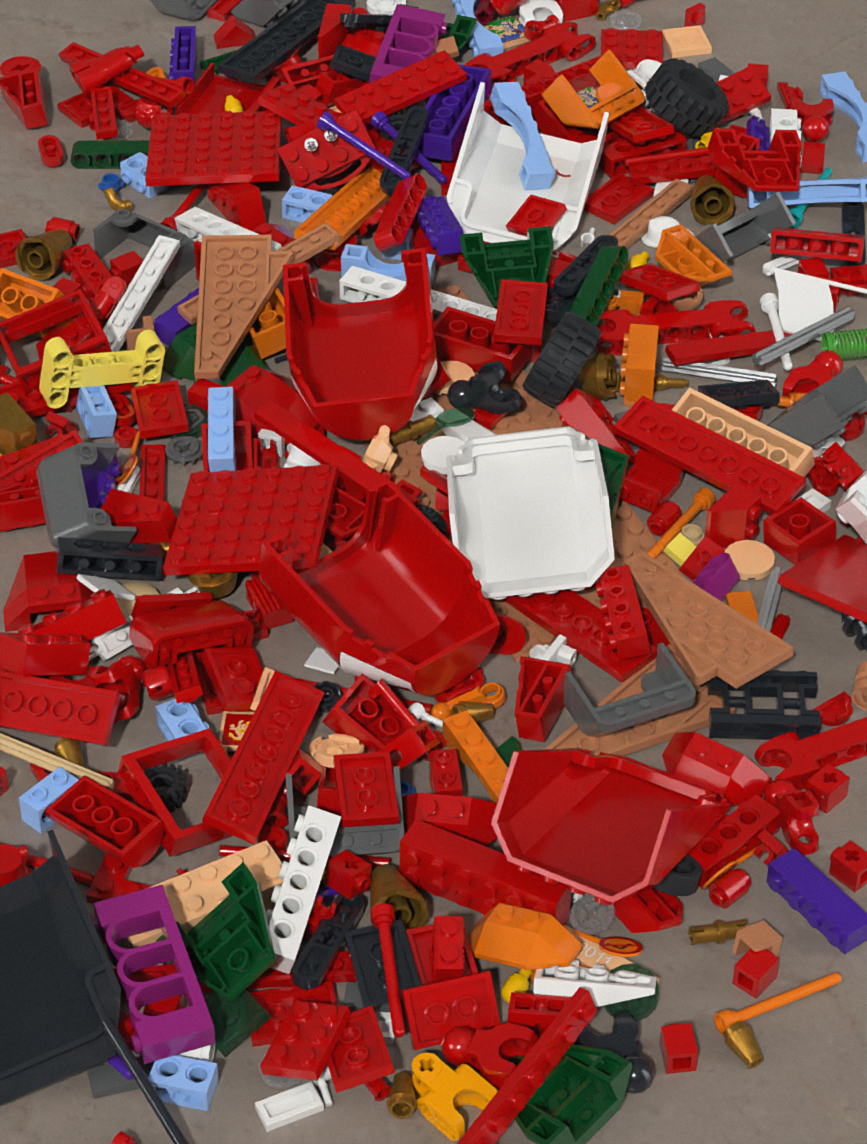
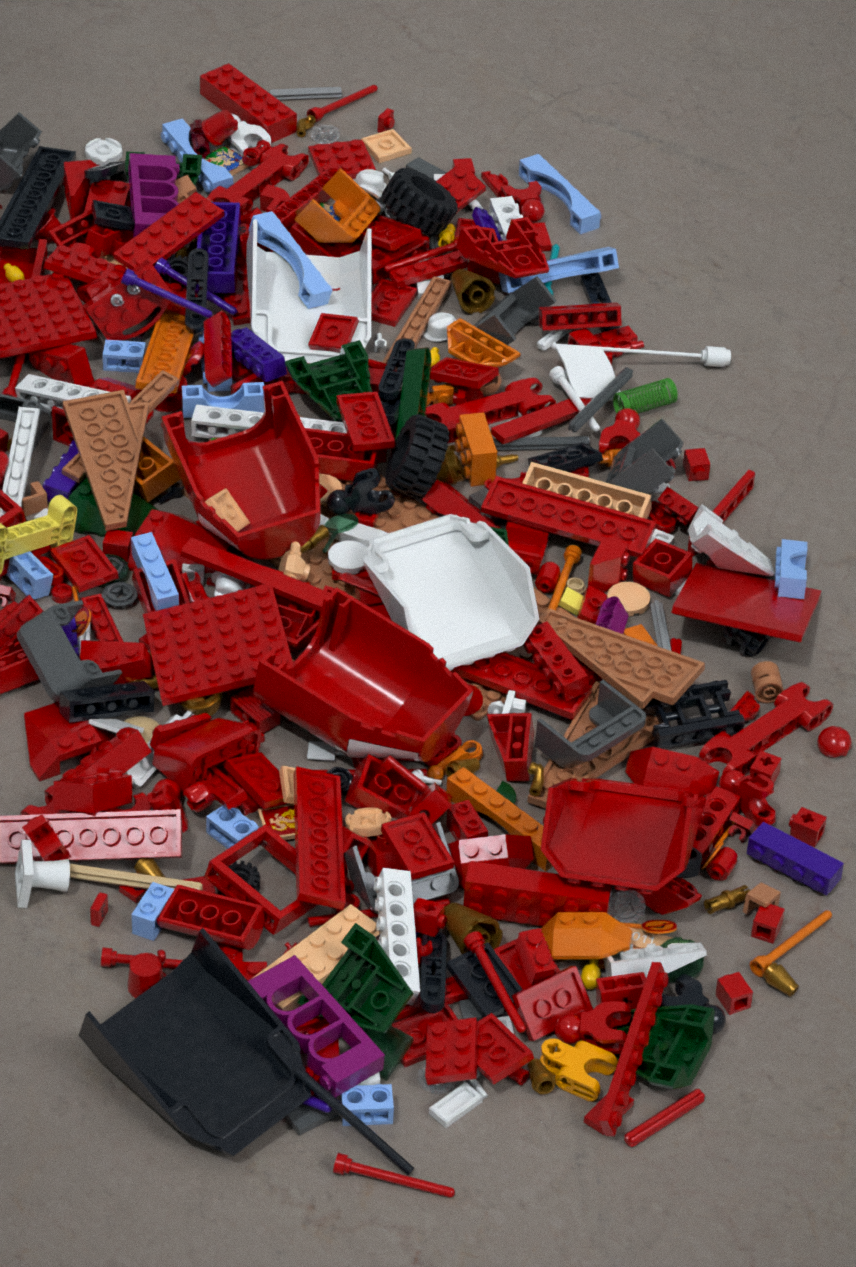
camera: 20 degrees left, 0 degrees up
none -> light nougat tile [205,488,250,532]
none -> pearl gold arm [528,762,544,797]

